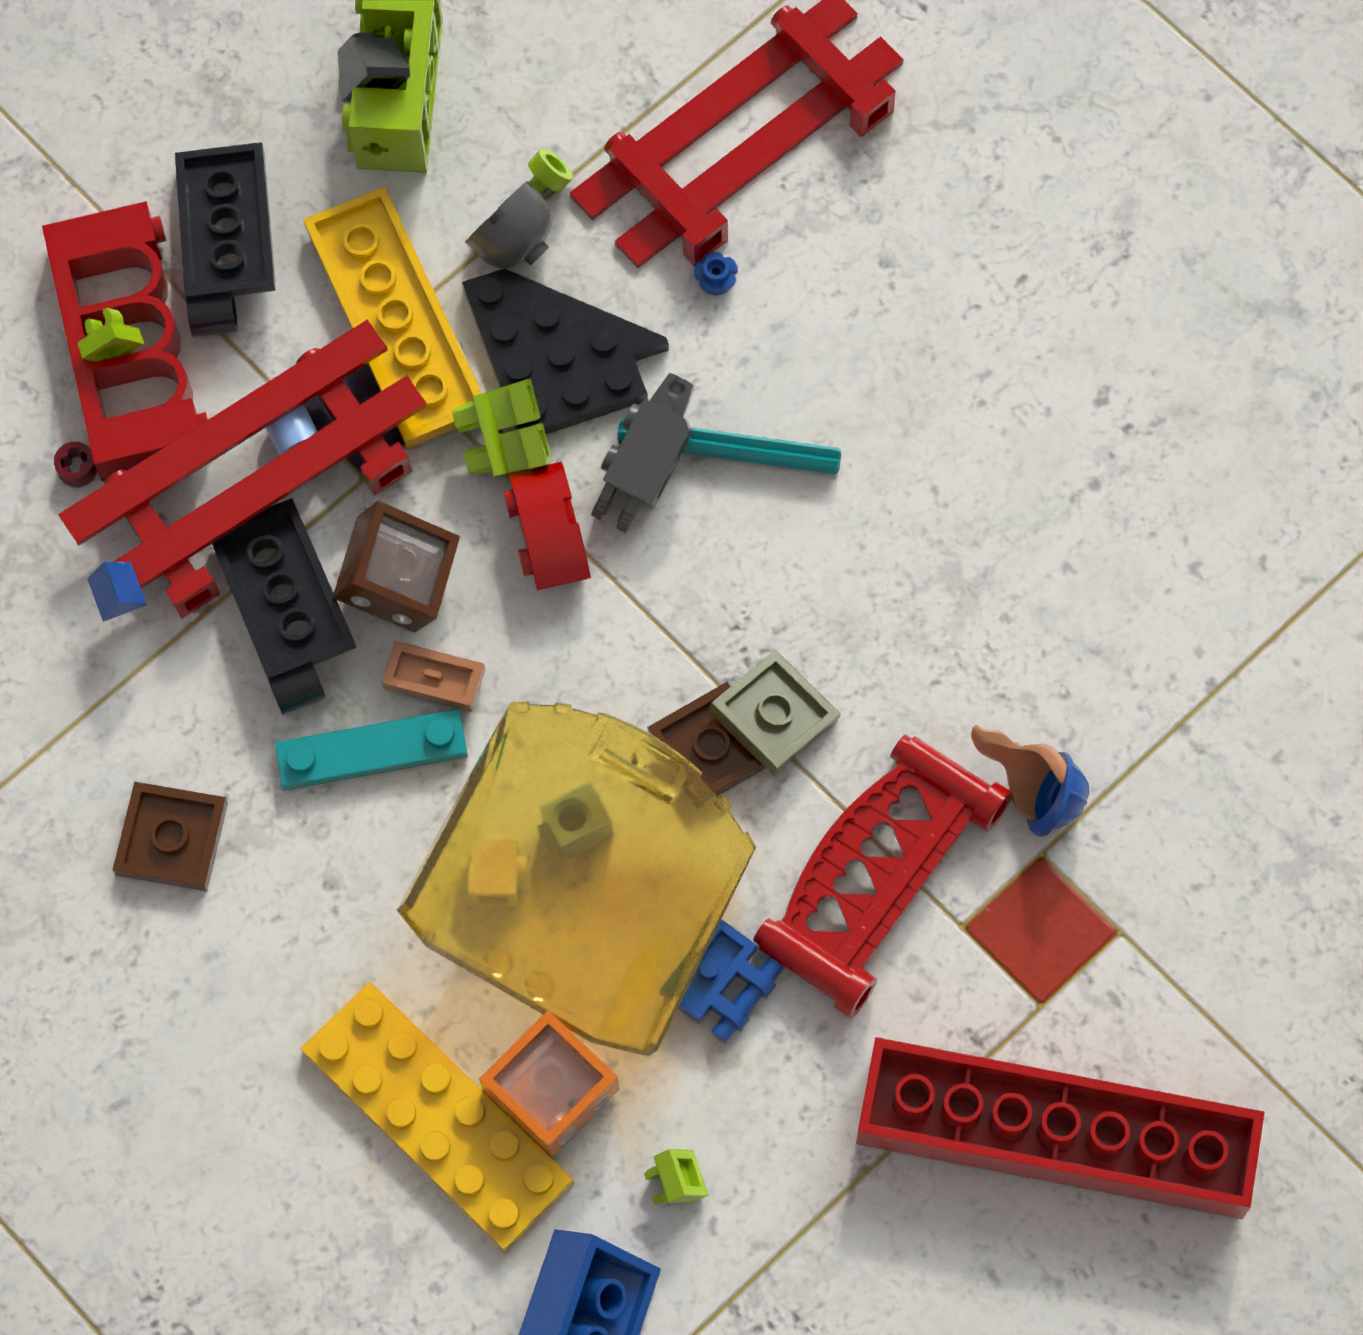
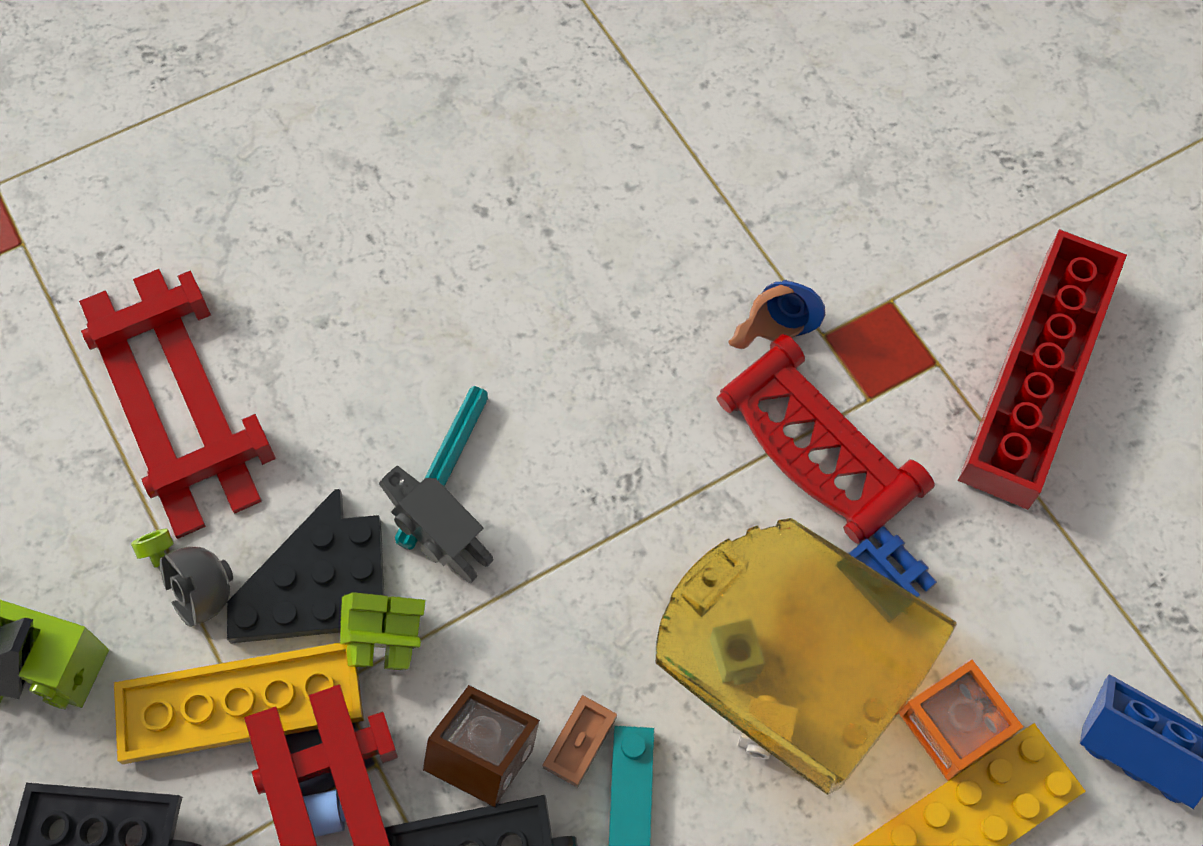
camera: 80 degrees left, 5 degrees down
red brick [503,461,591,591] -> none
lime tile [644,1149,709,1204] -> none
reddish brown tile [647,682,766,809] -> none
blue plate [694,252,738,295] -> none
tile [708,649,841,776] -> none

